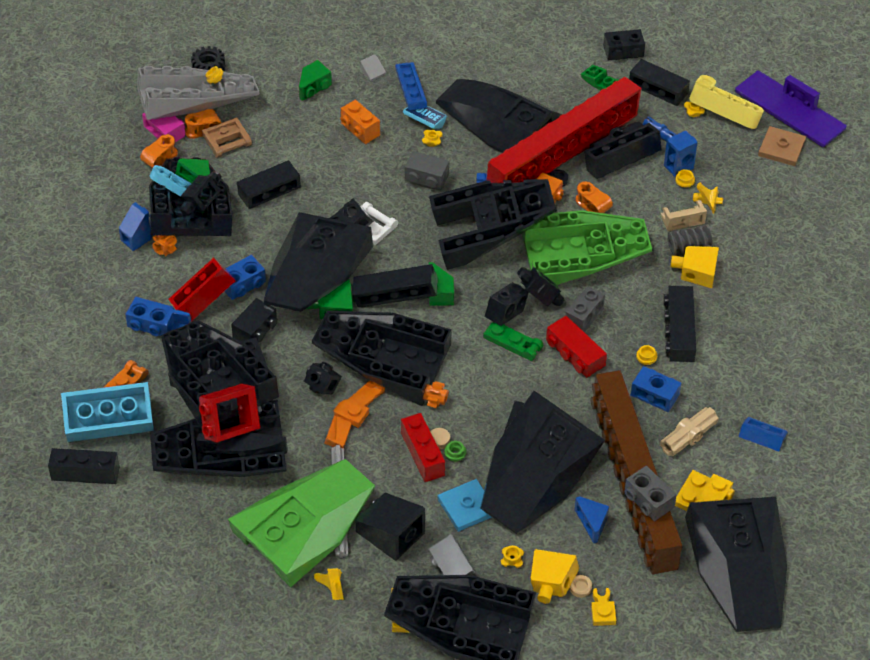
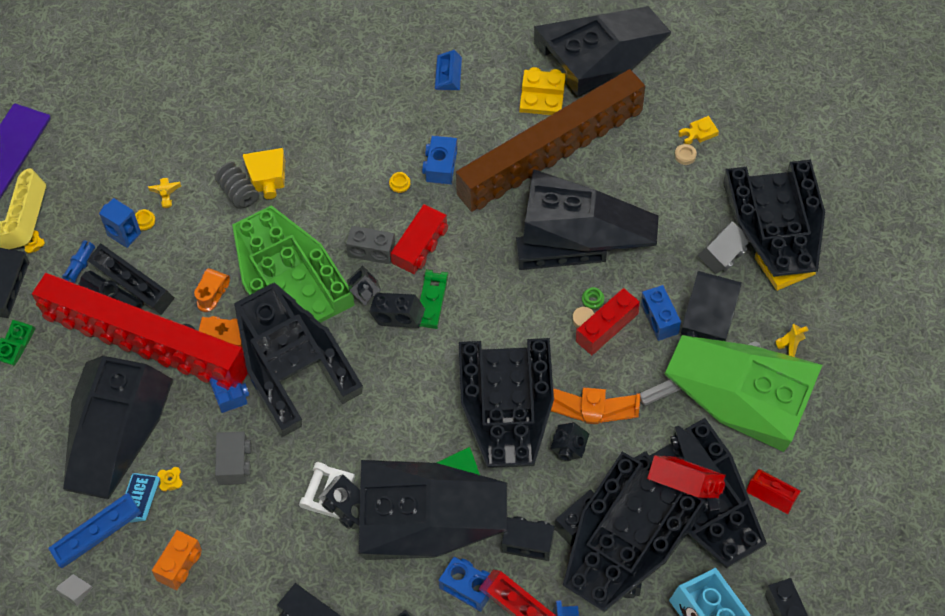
camera: 110 degrees left, 10 degrees up
black brick [352,264,438,308] -> none
orange gear [423,381,449,409] -> none
green slope [426,262,454,306] -> none
dark azure plate [437,479,492,532] -> none
yellow plate [501,545,524,568] -> none
yellow torso [531,549,579,604] -> none
blue slope [574,496,609,544] -> none
dark grey brick [624,466,677,521] -> none
tan piece [660,407,719,456] -> none
tan hinge [661,200,707,231] -> none
black brick [663,286,696,362] -> none
medium nougat plate [758,126,806,166] -> none
none -> blue brick [641,285,681,341]
none -> red slope [746,469,801,514]

